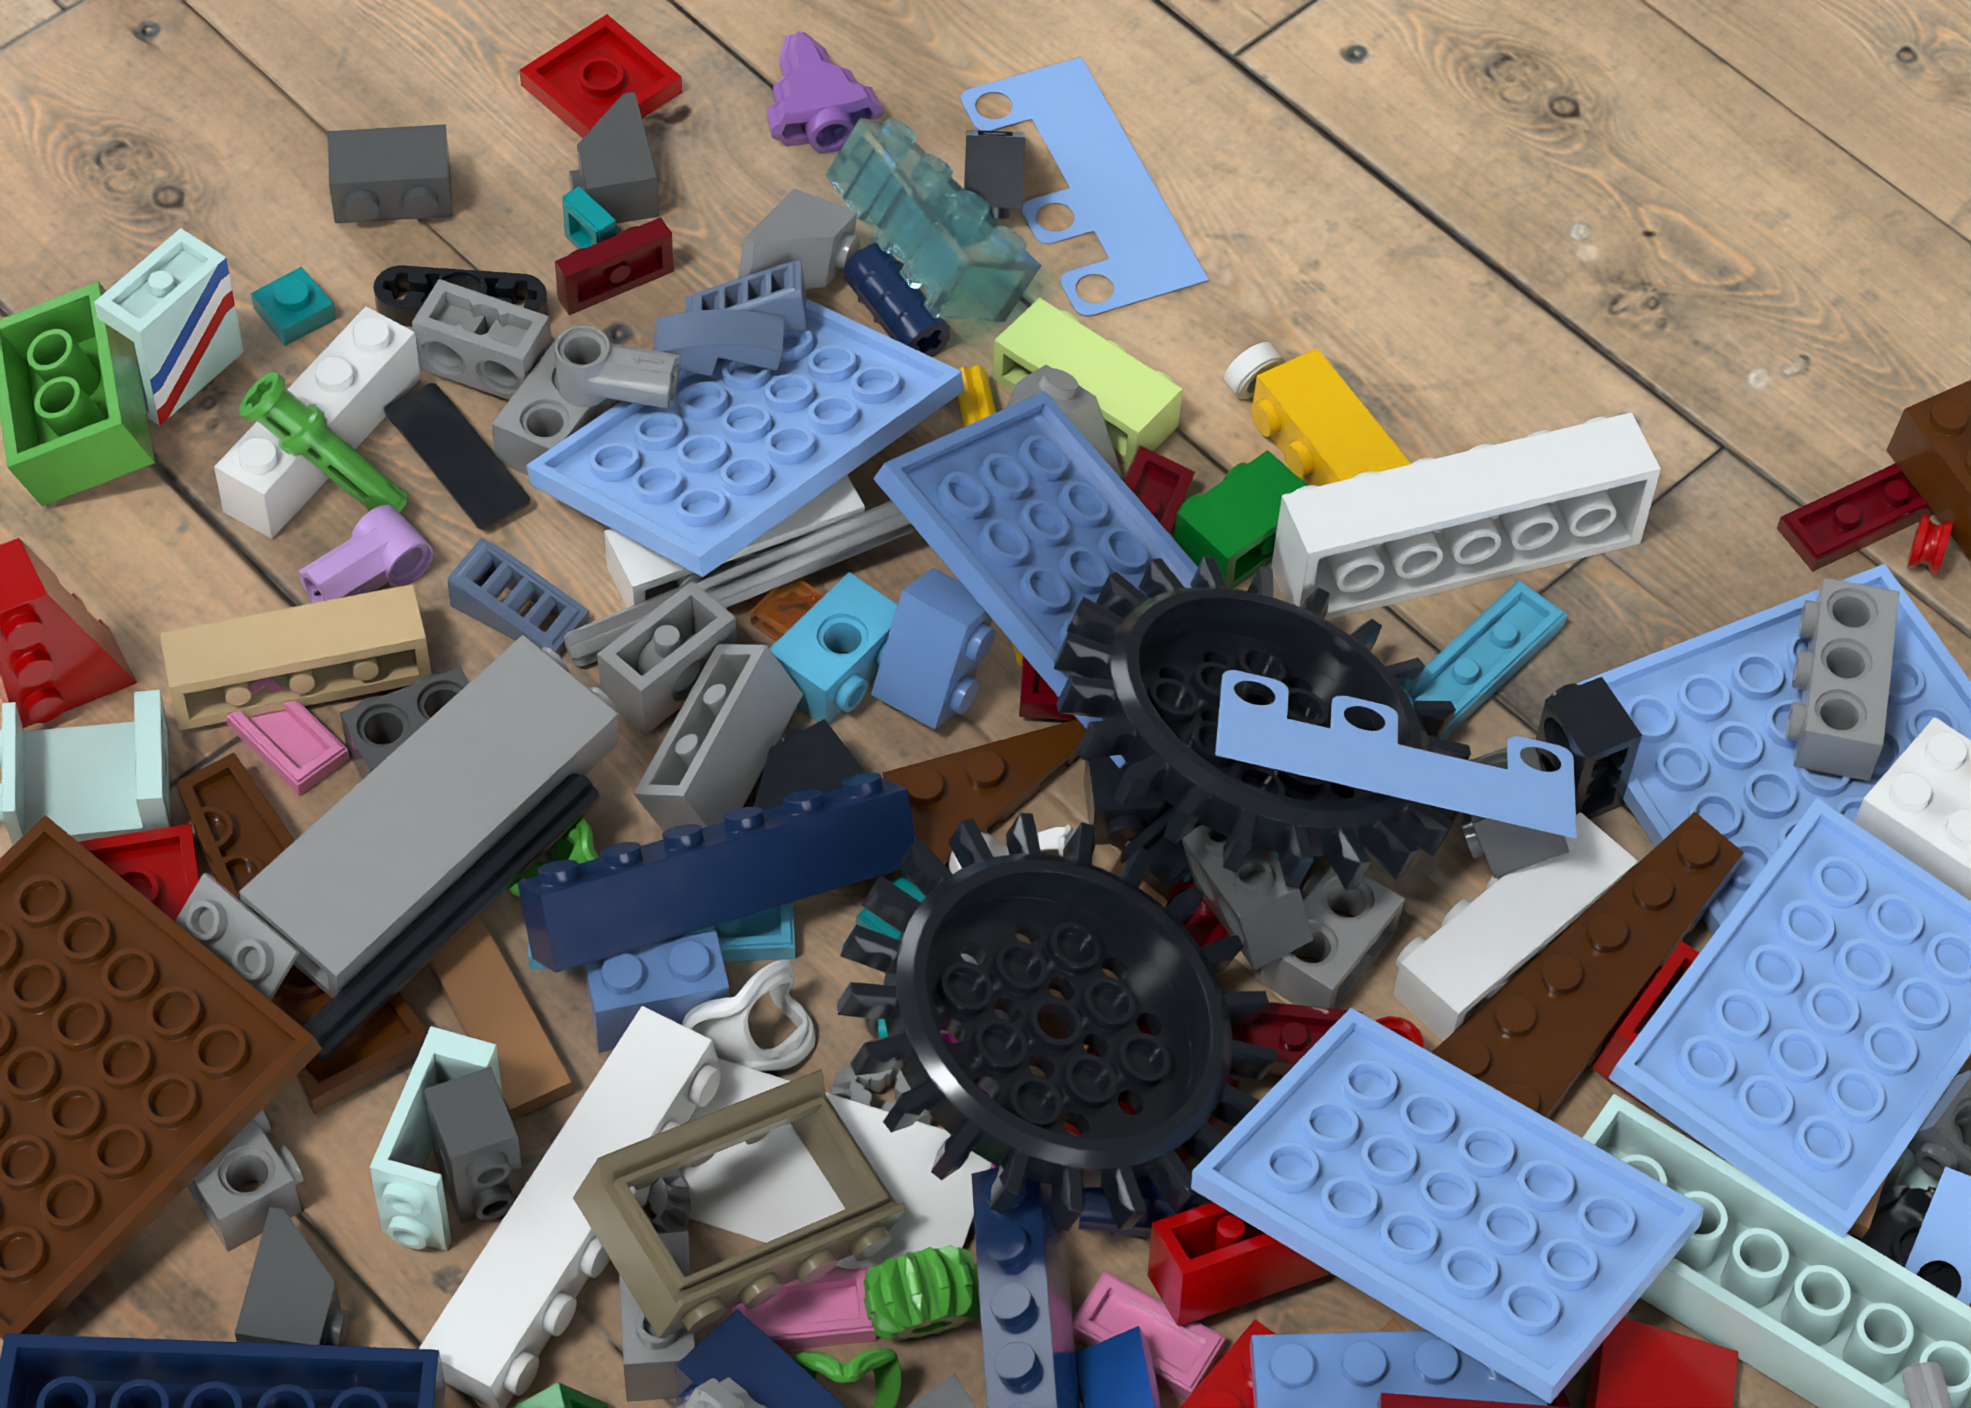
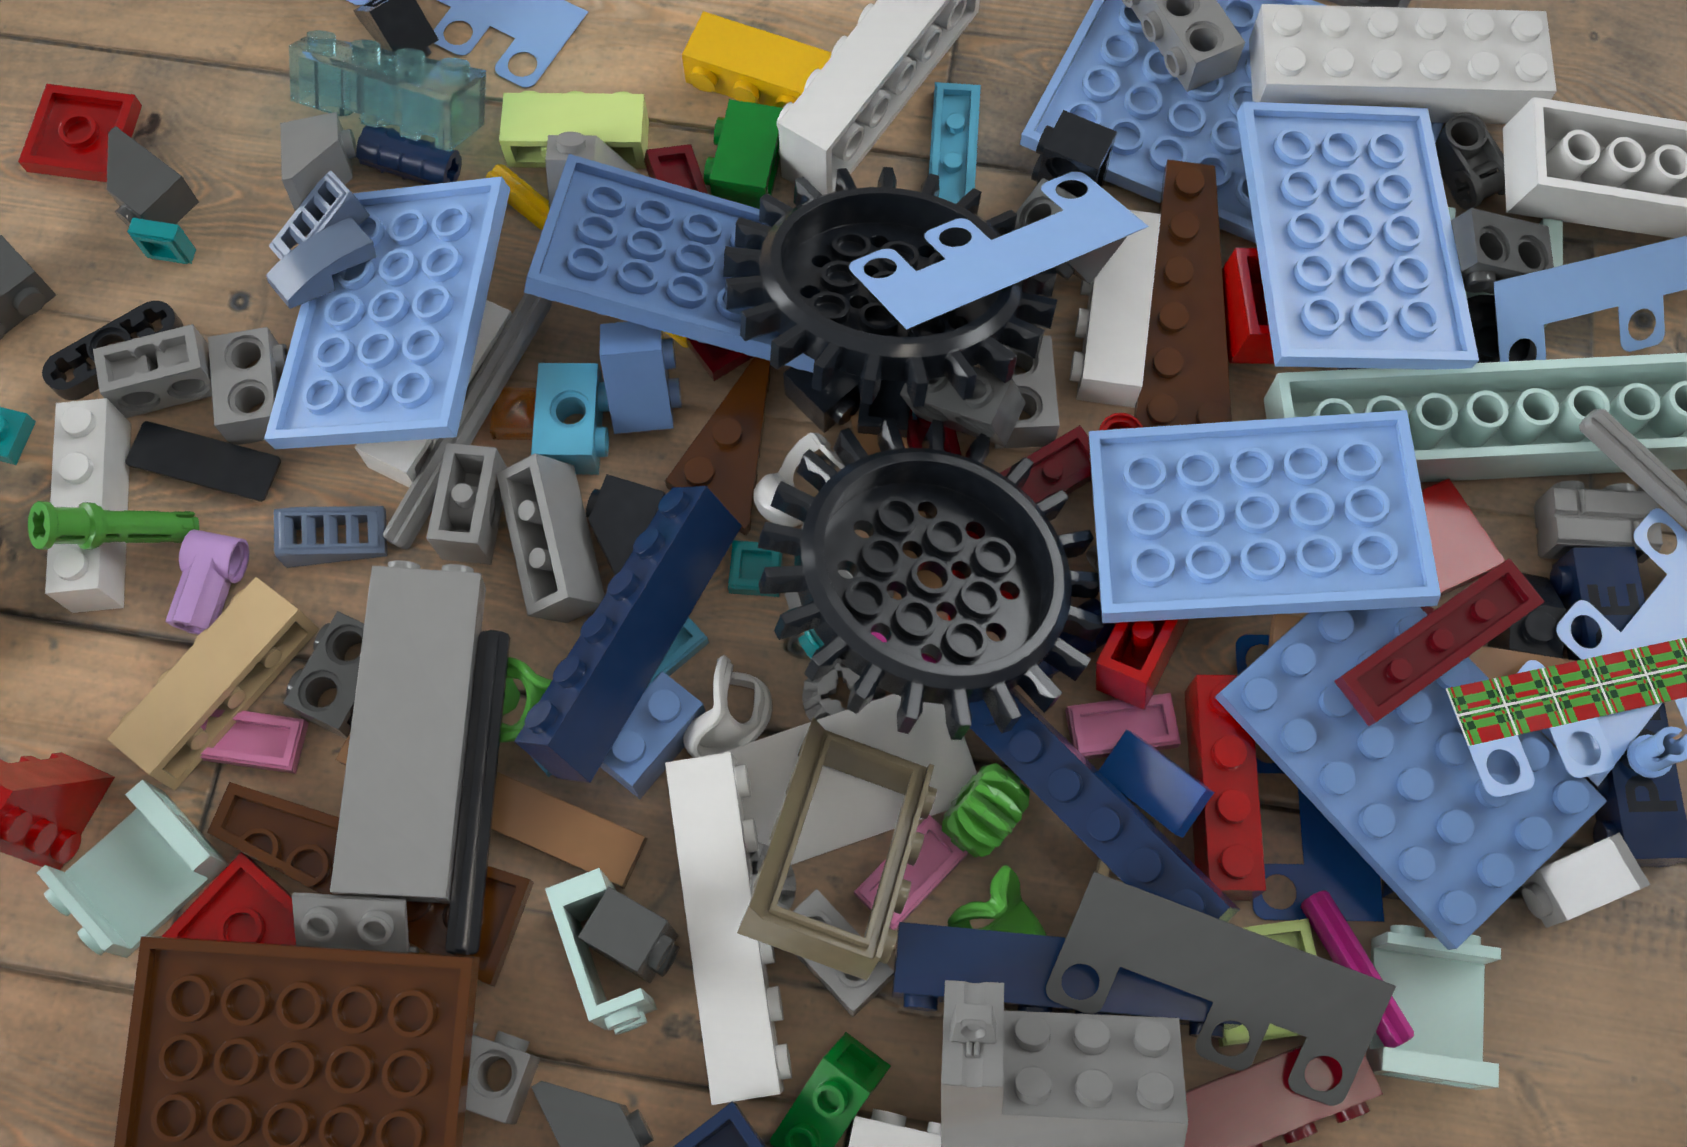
camera: 35 degrees left, 15 degrees up
dark red plate [555,217,674,315] -> none
light grey piece [555,325,681,409] -> none
medium lavender rock [767,31,883,153] -> none
white tile [1224,342,1285,399] -> none

